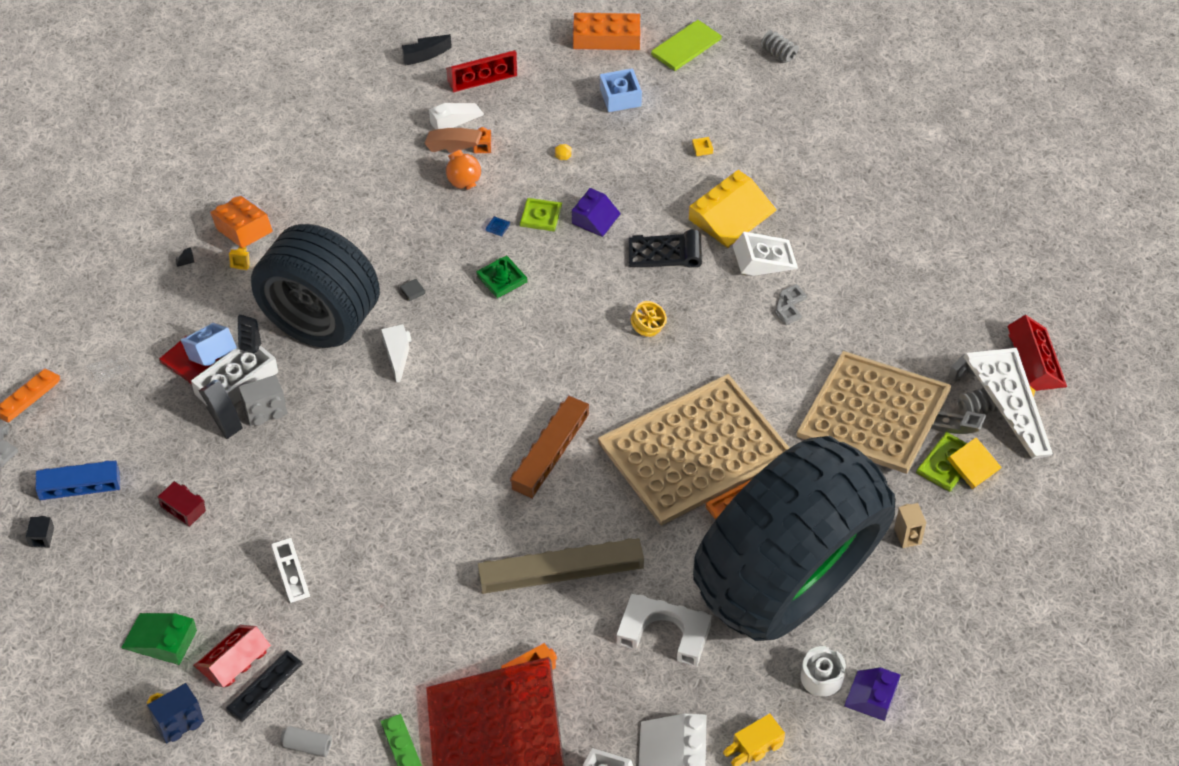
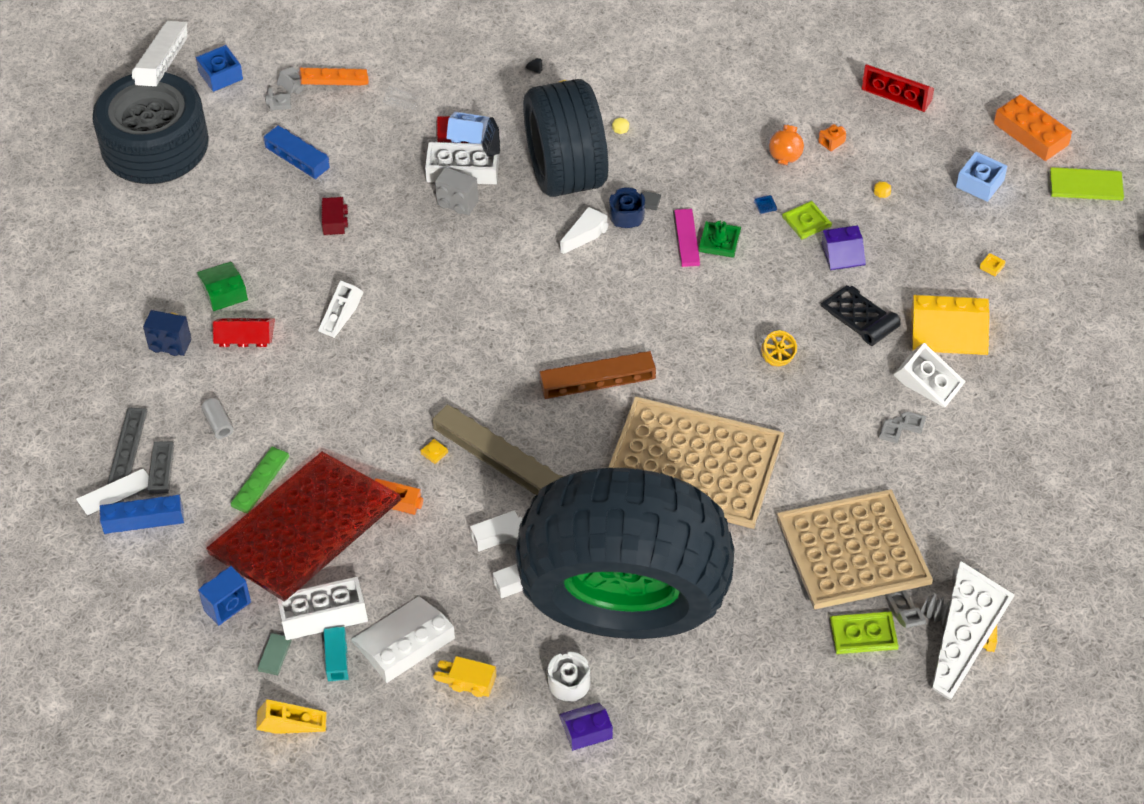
camera: 50 degrees right, 0 degrees up
black brick [26,516,54,548] -> none
black slope [198,380,243,439] -> none
orange brick [210,195,273,249] -> none
black tile [226,650,303,722] -> none
black slope [402,34,452,66] -> none
nougat slope [425,128,482,153] -> none
white slope [429,103,484,130] -> none
tan brick [894,503,926,548] -> none
yellow tile [947,437,1002,490] -> none
red slope [1007,314,1067,391] -> none
none -> yellow plate [420,439,448,464]
none -> dark blue brick [609,187,645,228]
none -> dark pink tile [674,209,700,267]

